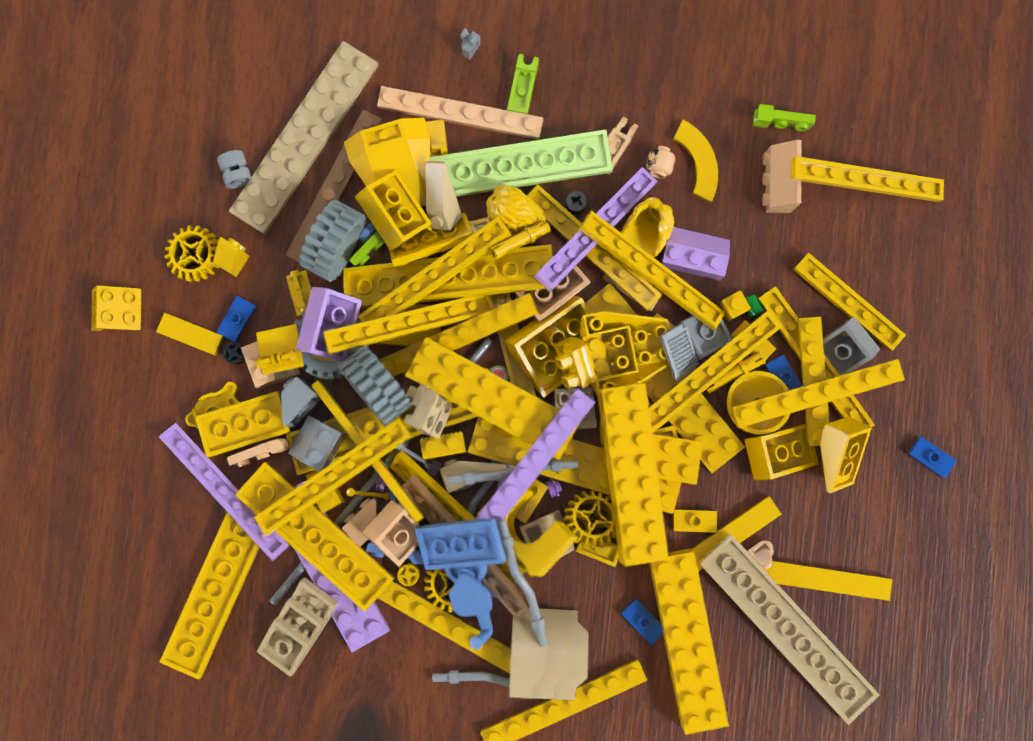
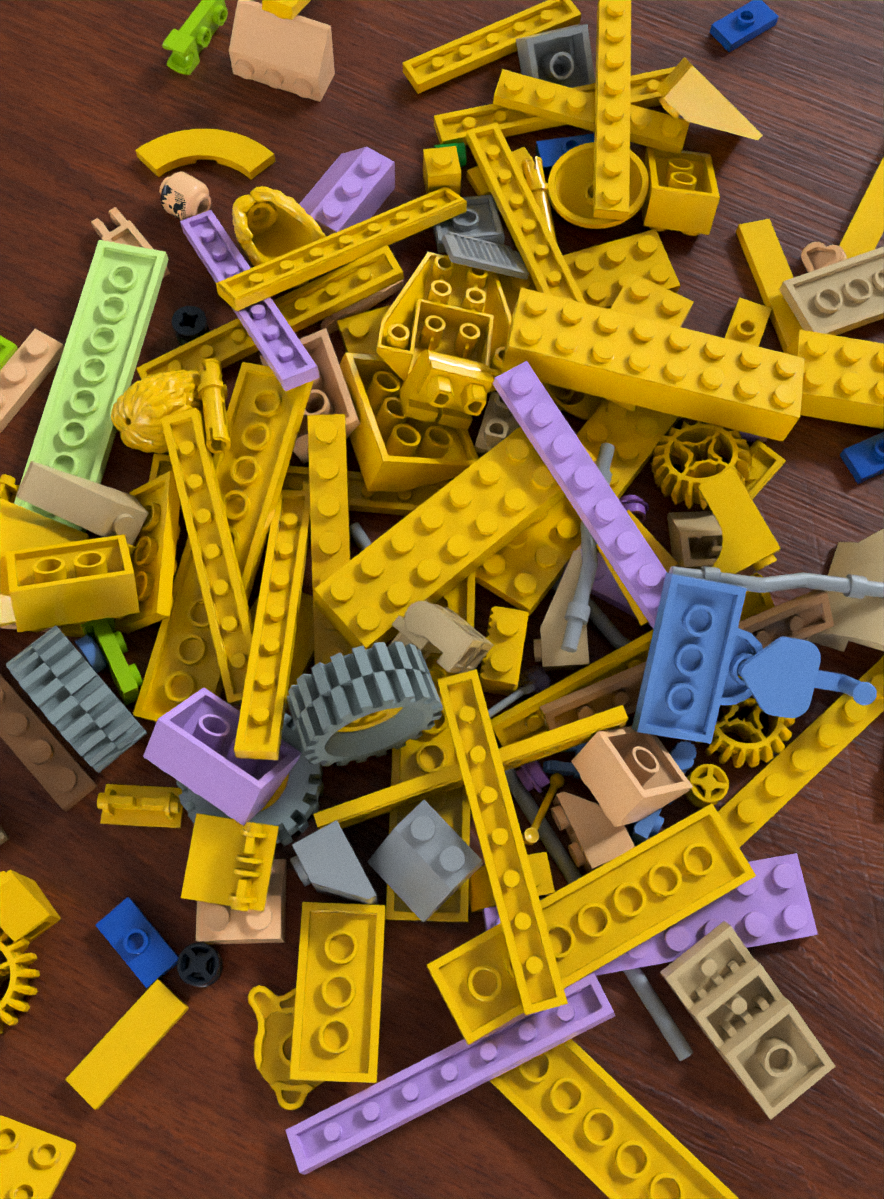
camera: 75 degrees left, 15 degrees down
light nougat hinge [227,438,290,467] -> none

